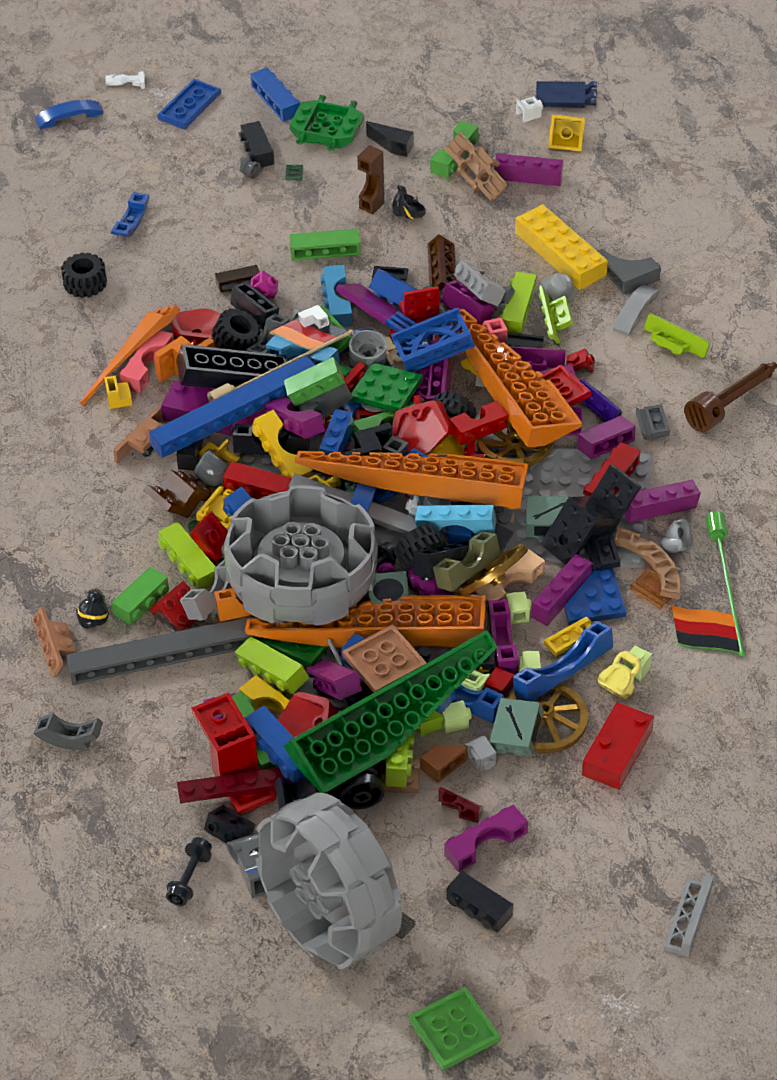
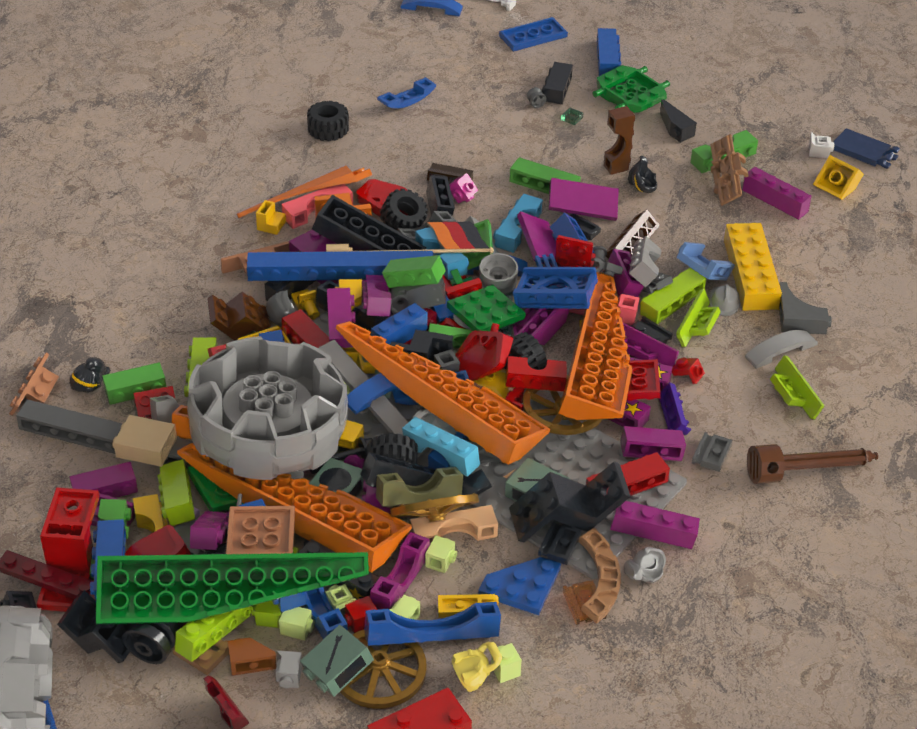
camera: 30 degrees right, 5 degrees down
white piece [298,305,329,329] -> none
magenta brick [531,554,592,626] -> none
flag [671,511,746,657] -> none
none -> magenta brick [69,461,138,507]
none -> tan brick [112,415,177,467]
none -> magenta brick [327,288,355,348]
none -> magenta tile [548,178,619,221]
none -> dark grey plate [591,258,623,277]
none -> medium blue panel [676,242,735,281]

